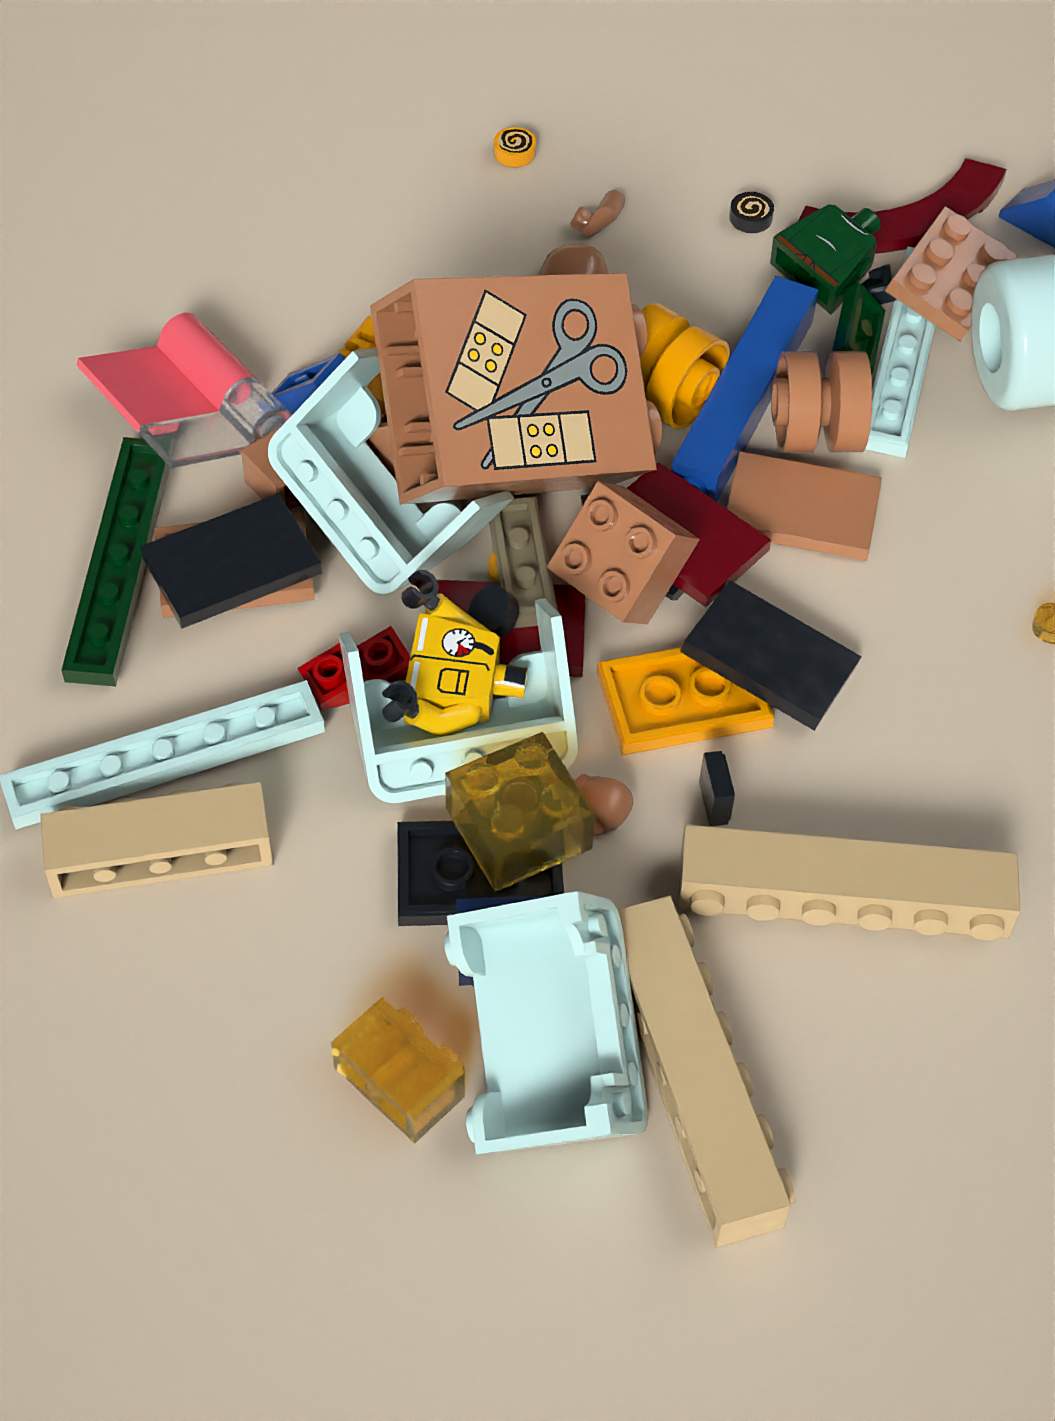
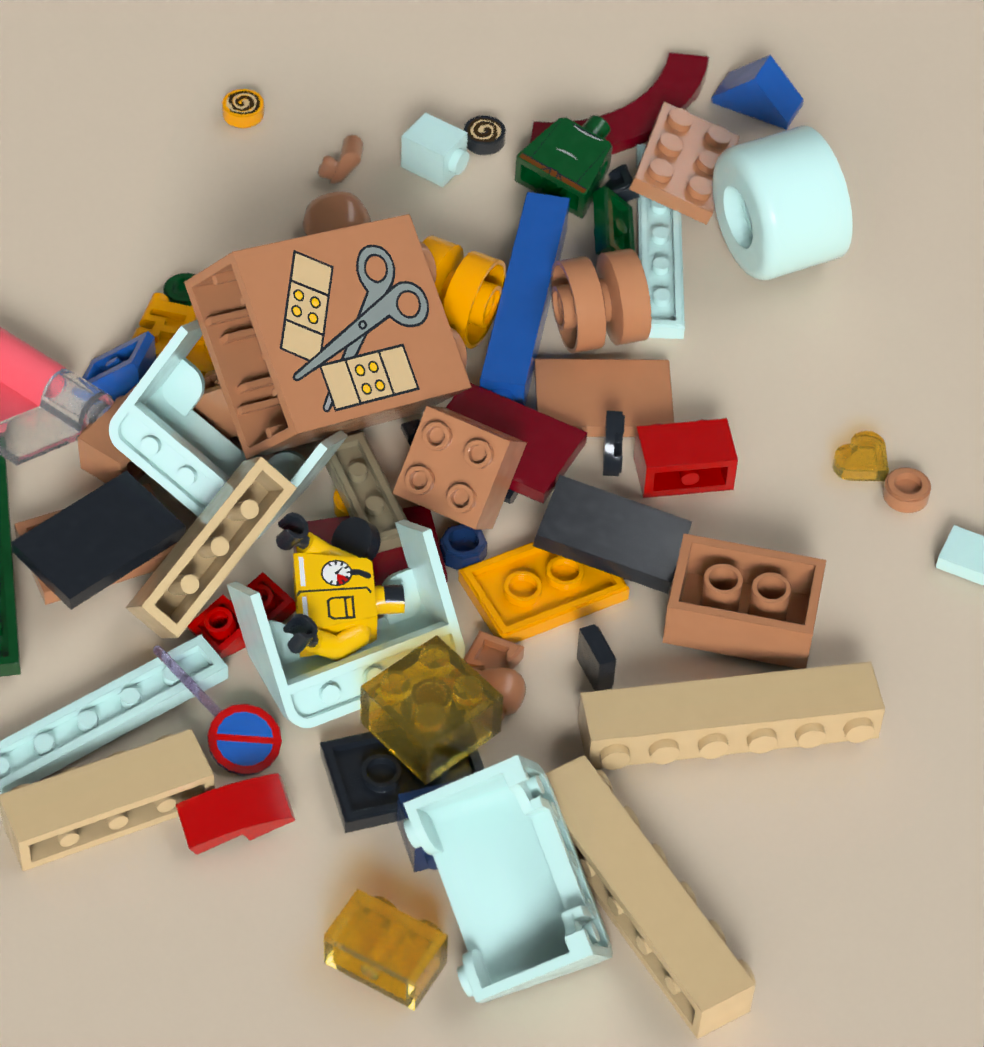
camera: 15 degrees left, 5 degrees down
none -> tan brick [125,457,297,639]
none -> piece [153,645,282,776]
none -> red slope [175,773,296,855]
none -> light aqua brick [401,112,469,187]
none -> dark blue tile [440,524,487,571]
none -> nougat tile [460,631,524,678]
none -> black tile [603,411,625,476]
none -> red brick [633,418,738,498]
none -> nougat brick [663,533,826,669]

